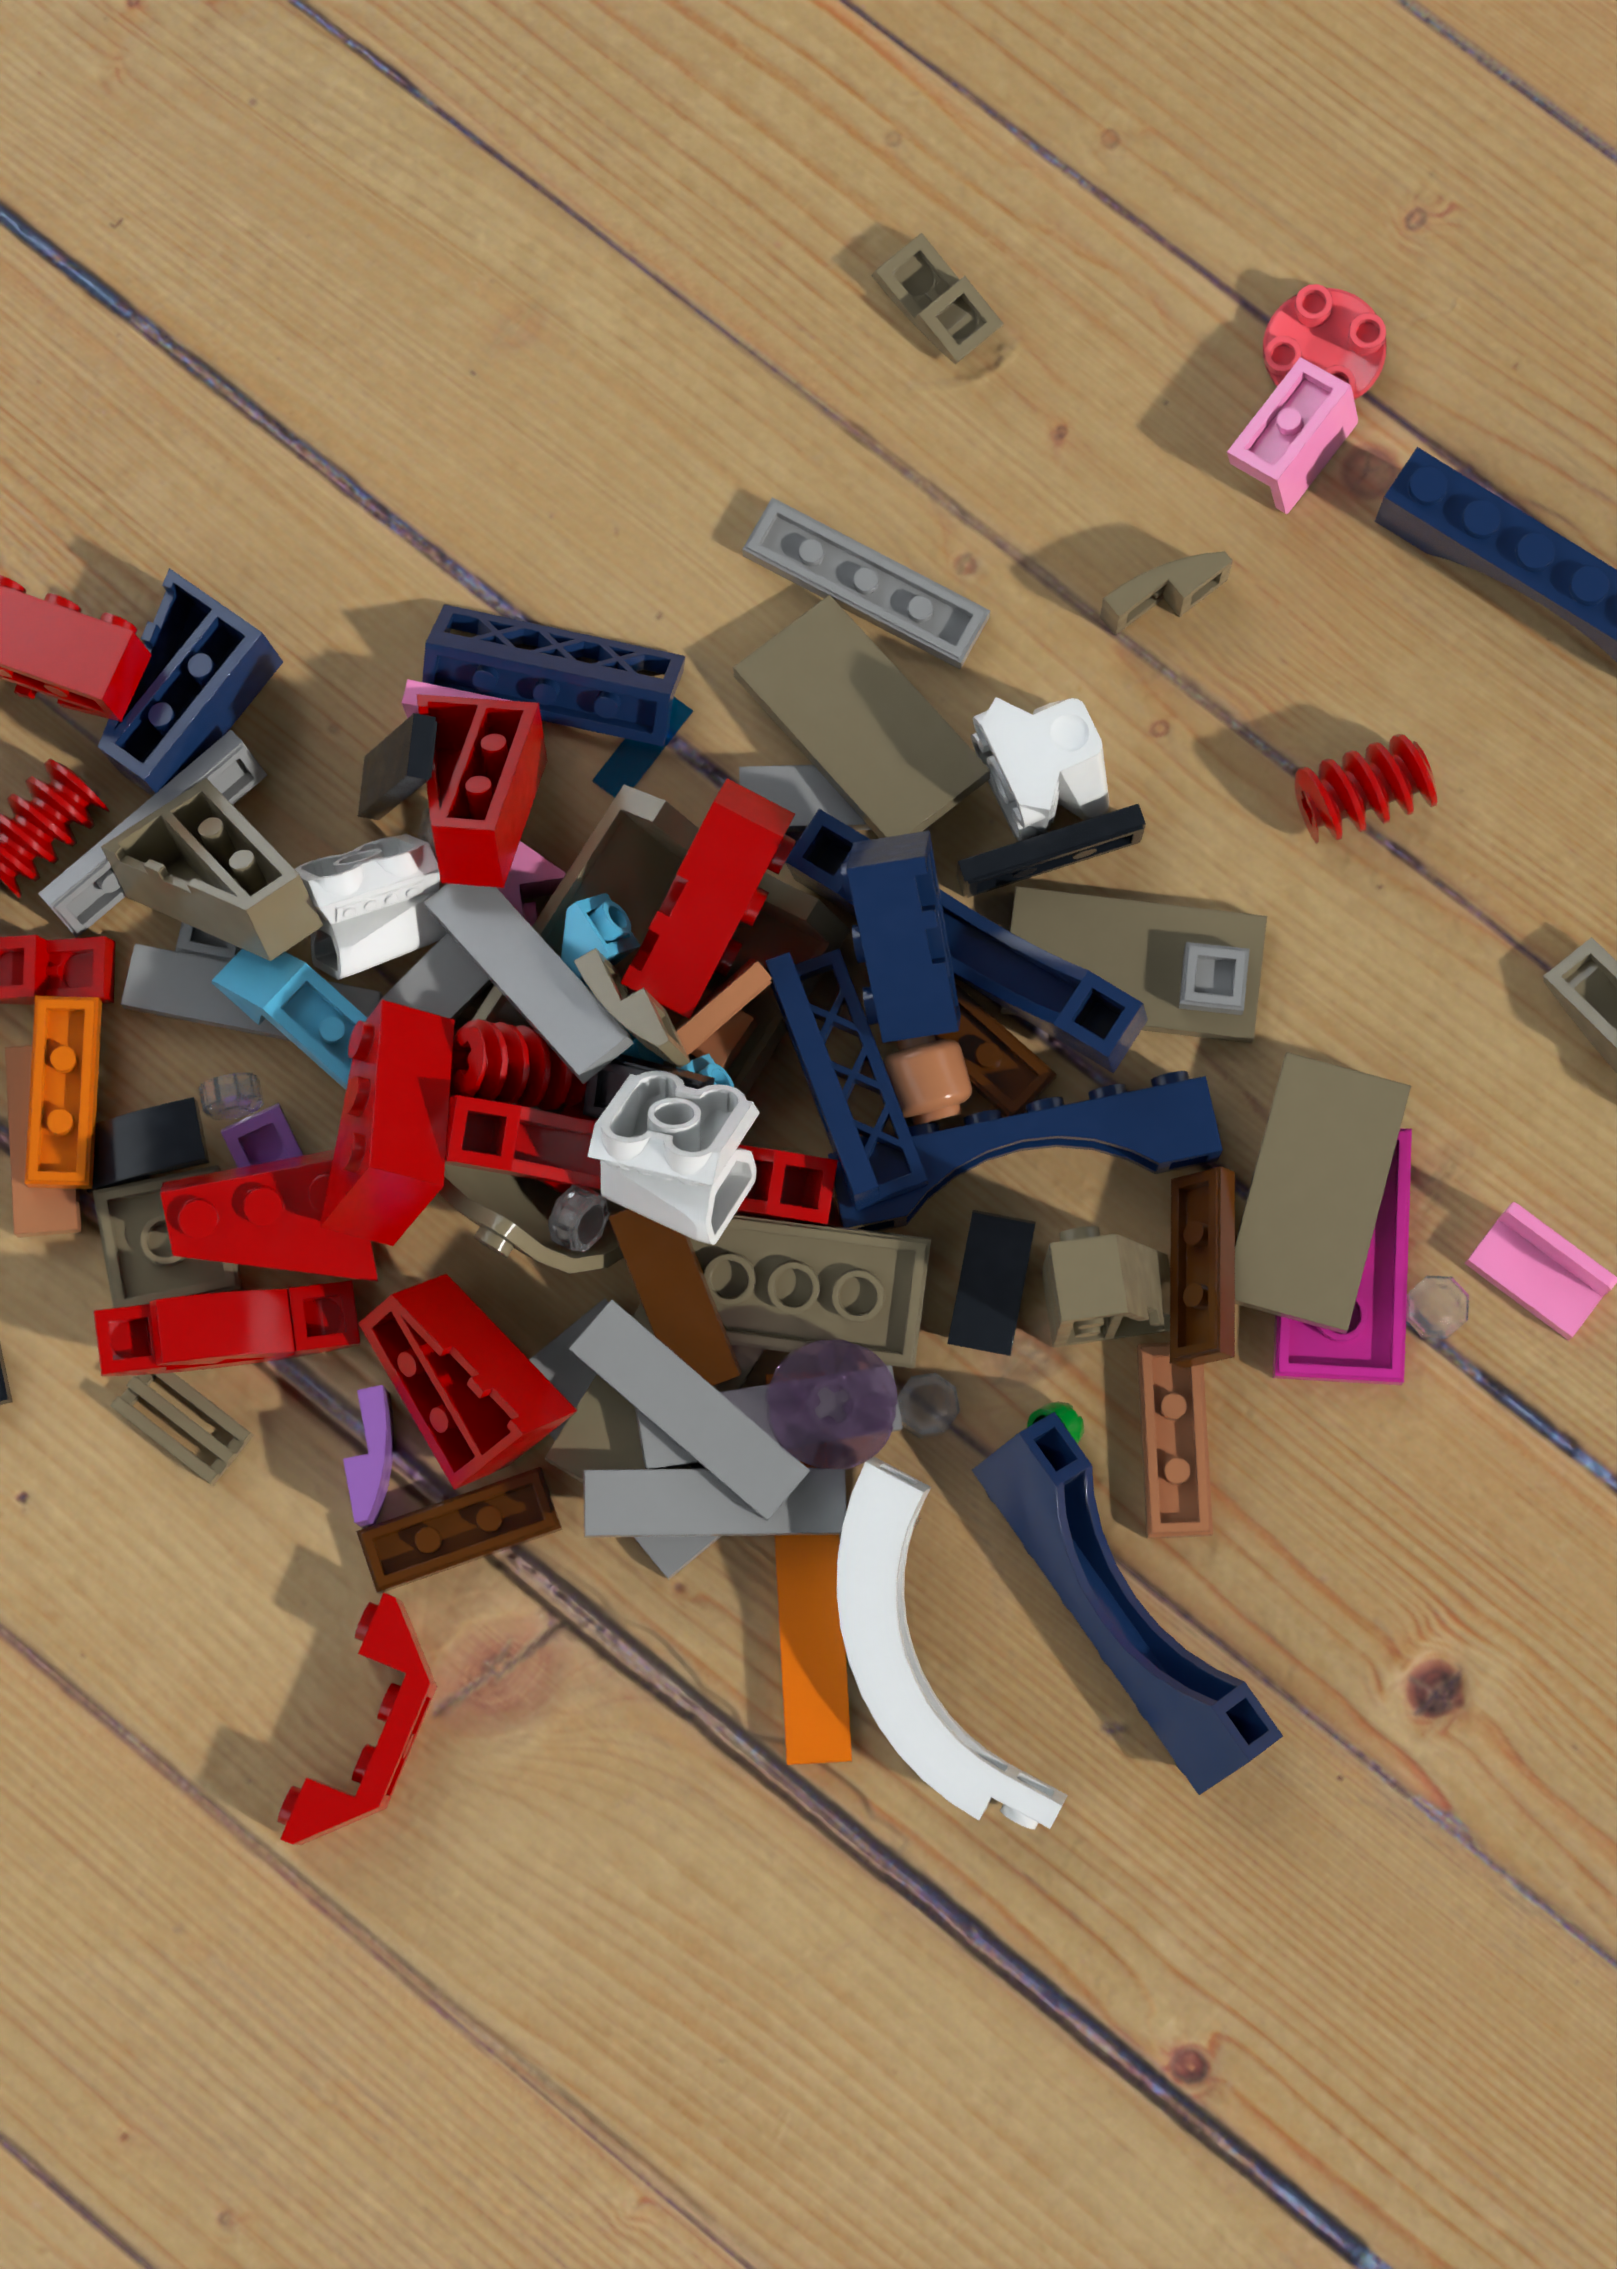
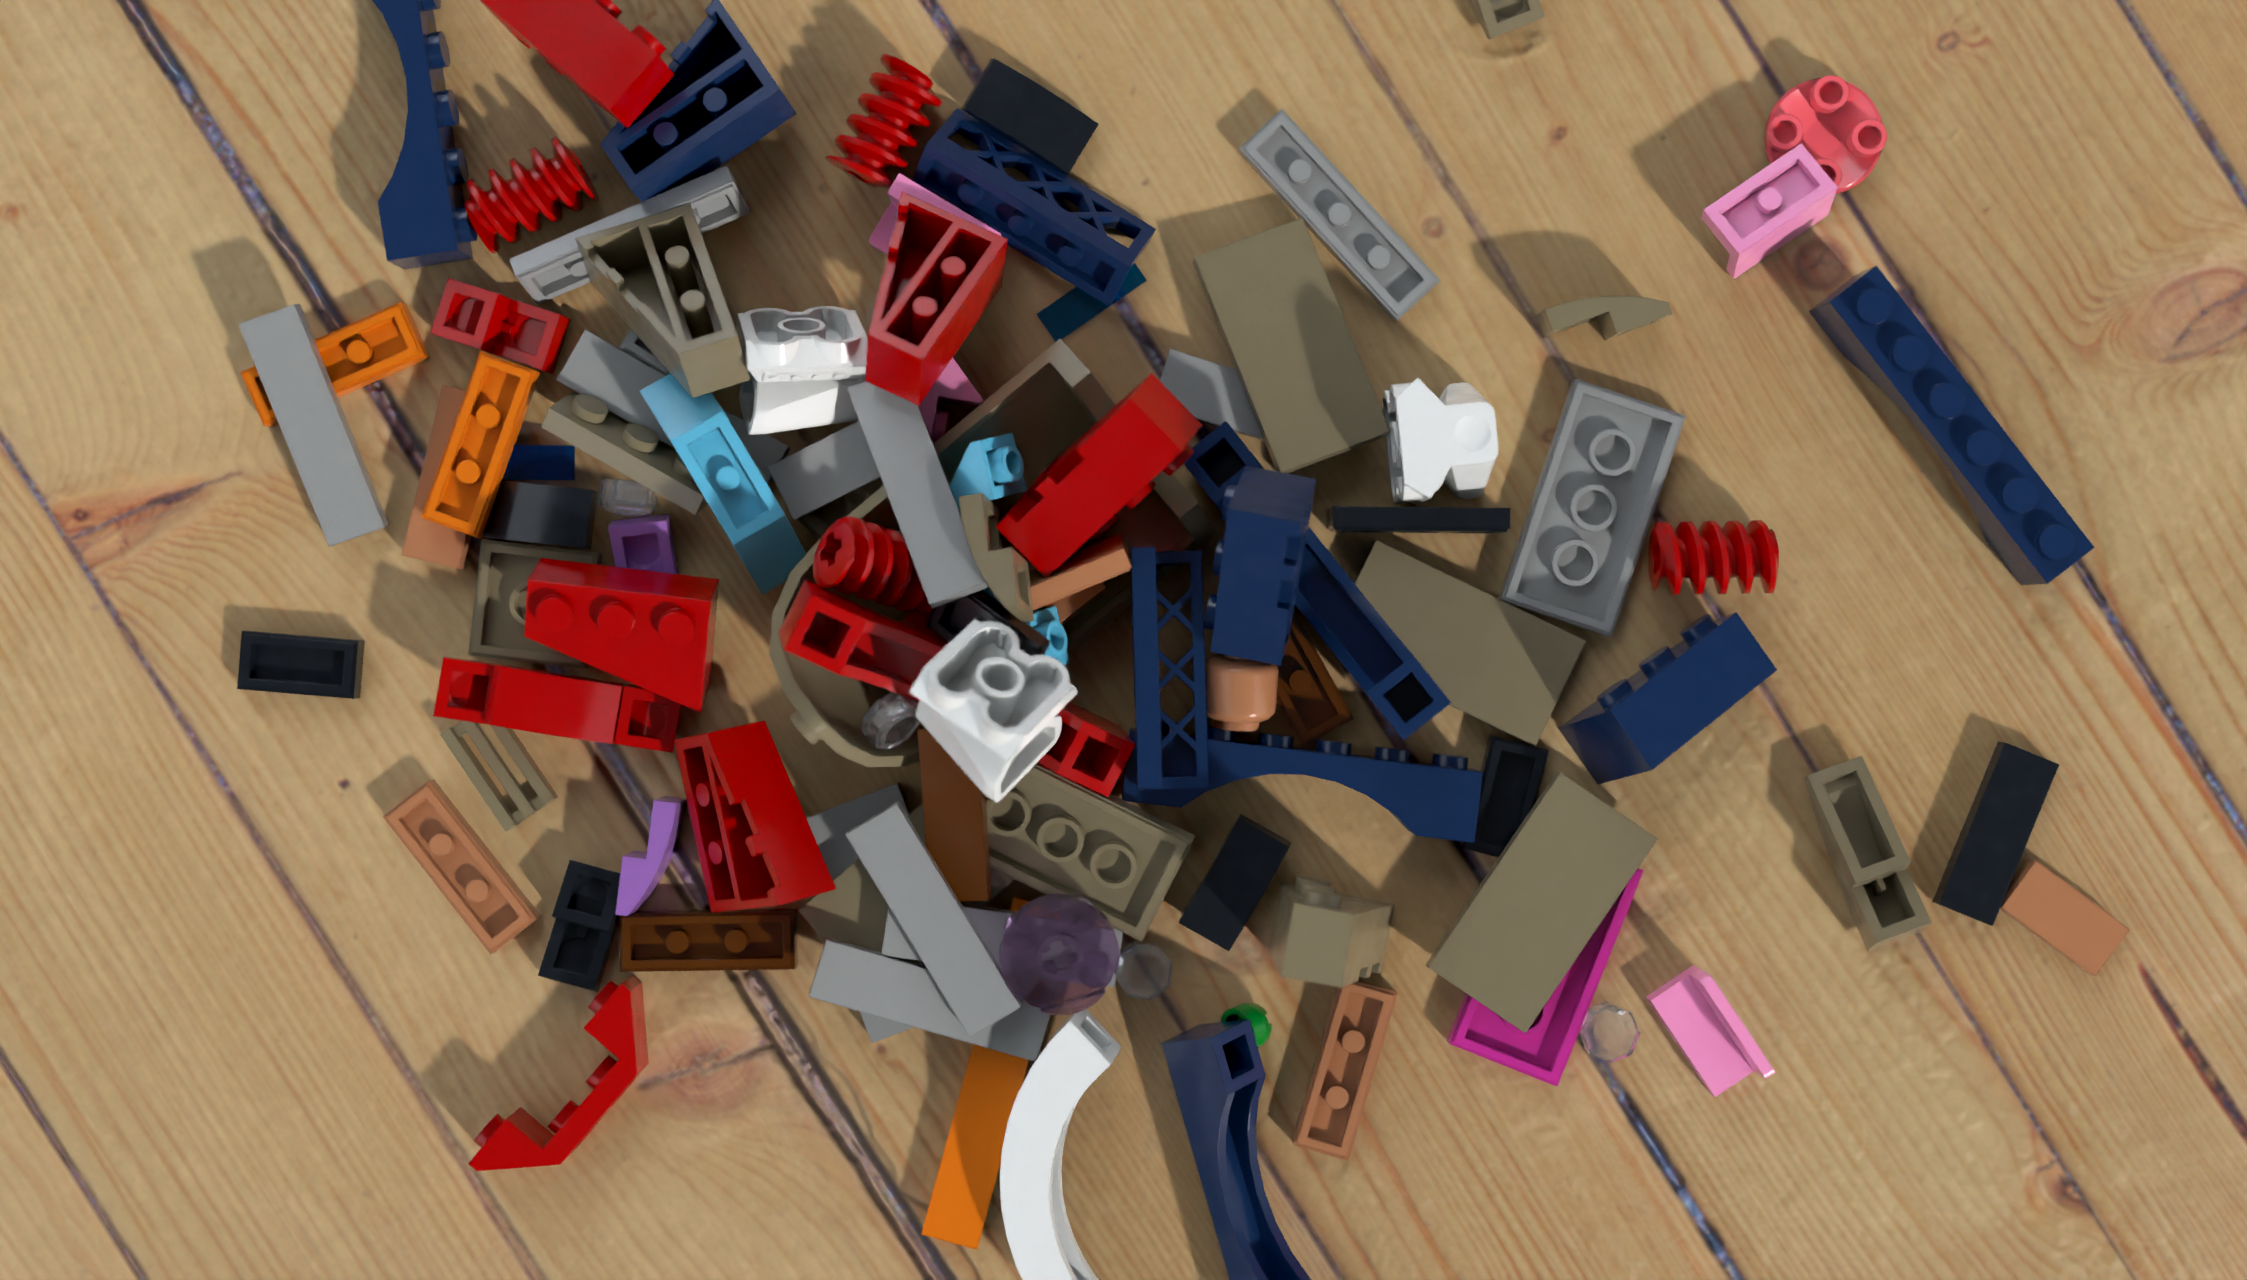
camera: 10 degrees right, 10 degrees up
red wedge [320,999,455,1246] -> none
black tile [358,713,437,820] -> none
reddish brown tile [1170,1166,1235,1368] -> none
light grey tile [1179,942,1250,1015] -> none
none -> nougat tile [383,780,541,955]
none -> clear blue window [502,445,575,481]
none -> black slope [538,860,620,992]
none -> dark tan plate [541,391,708,515]
none -> red piece [825,54,943,189]
none -> black slope [961,58,1099,174]
none -> black tile [1461,735,1549,857]
none -> light grey tile [1498,379,1686,637]
none -> dark blue wedge [1558,612,1777,784]

